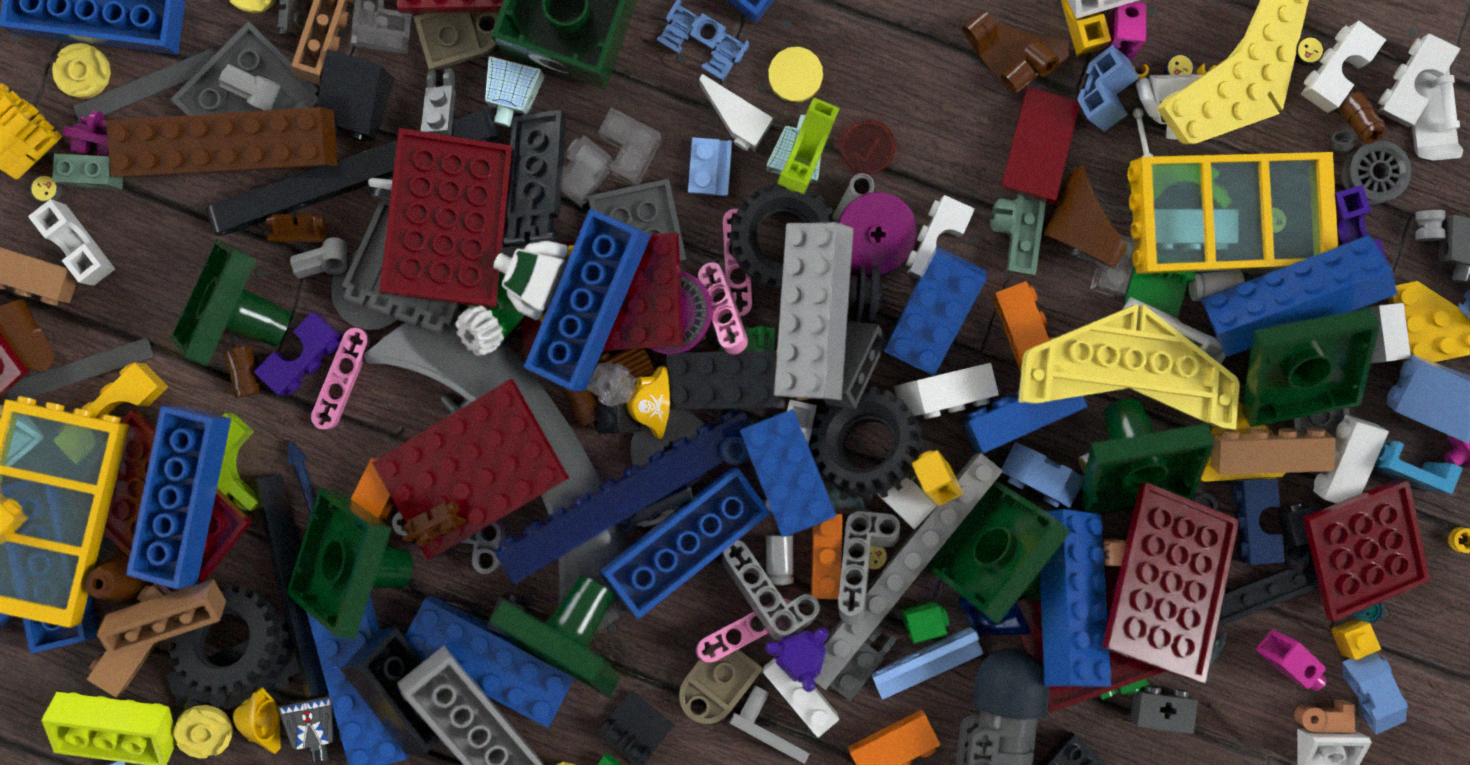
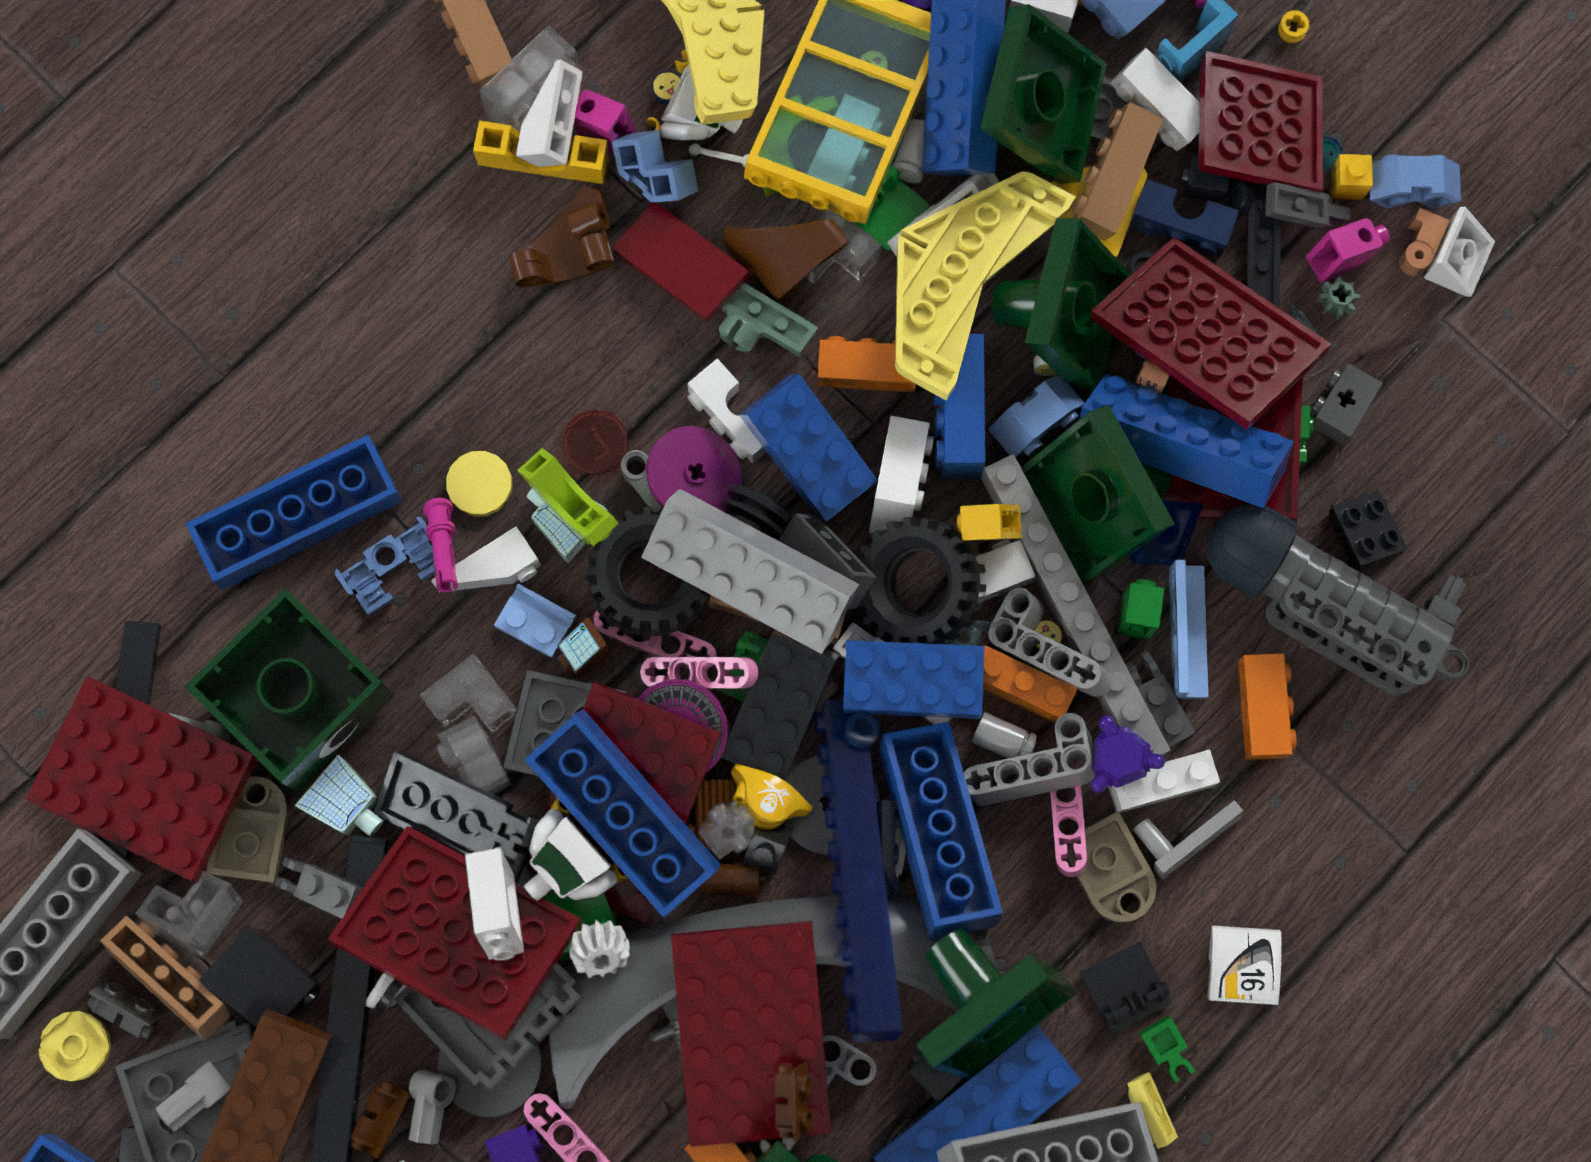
camera: 70 degrees left, 10 degrees down
none -> dark pink pin [423,498,458,593]
none -> white window [465,848,524,961]
none -> slope [557,617,612,678]
none -> dark grey hinge [1266,182,1350,229]
none -> sand green gear [1316,277,1360,320]

